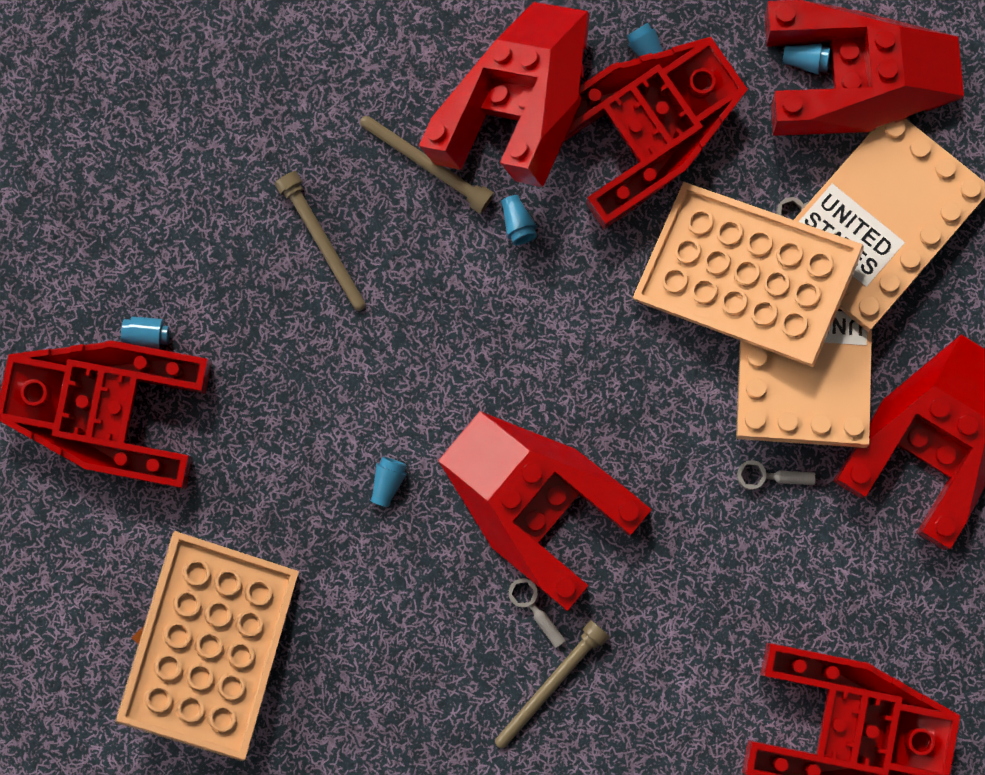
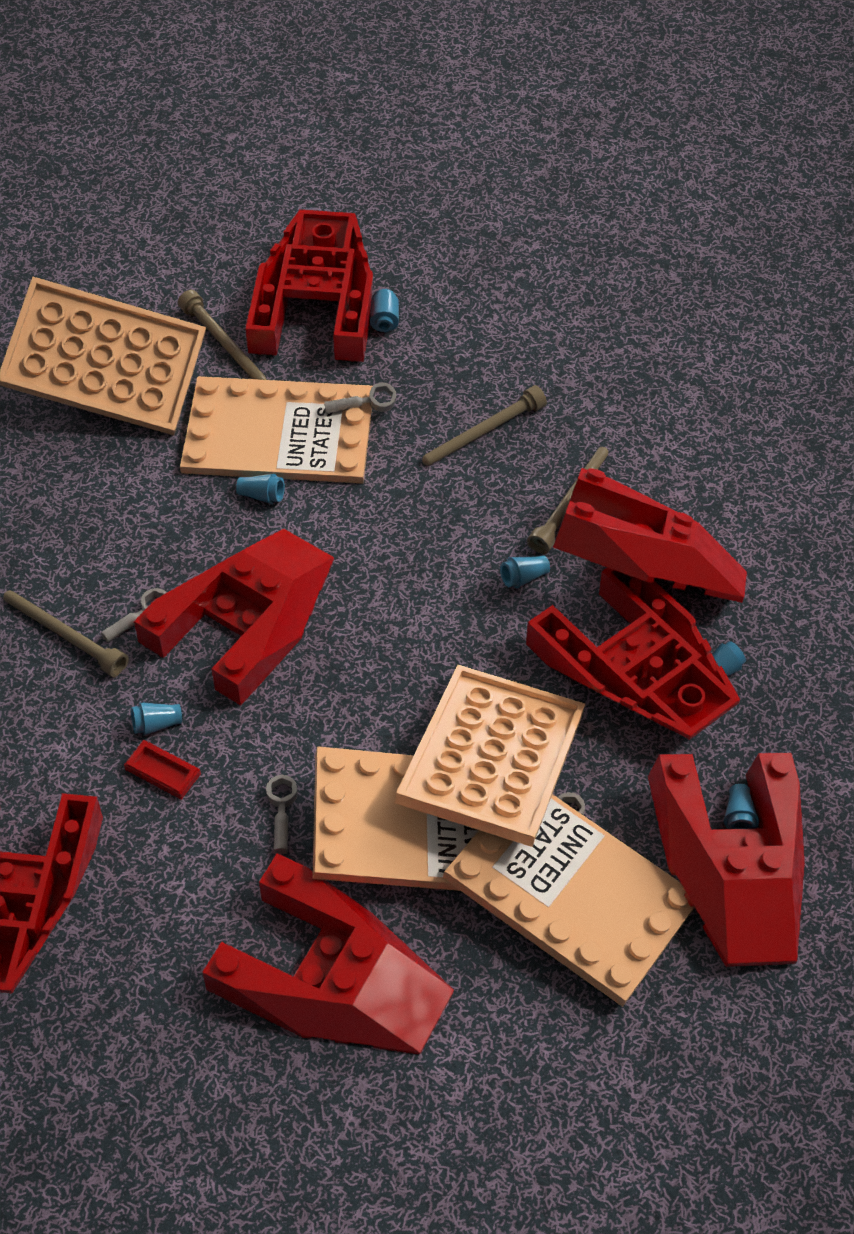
camera: 85 degrees right, 30 degrees down
none -> red tile [124,740,201,800]
none -> dark azure cone [131,702,182,736]
none -> dark tan piece [178,289,267,380]
none -> light nougat plate [180,376,373,483]
none -> light grey piece [324,383,396,414]

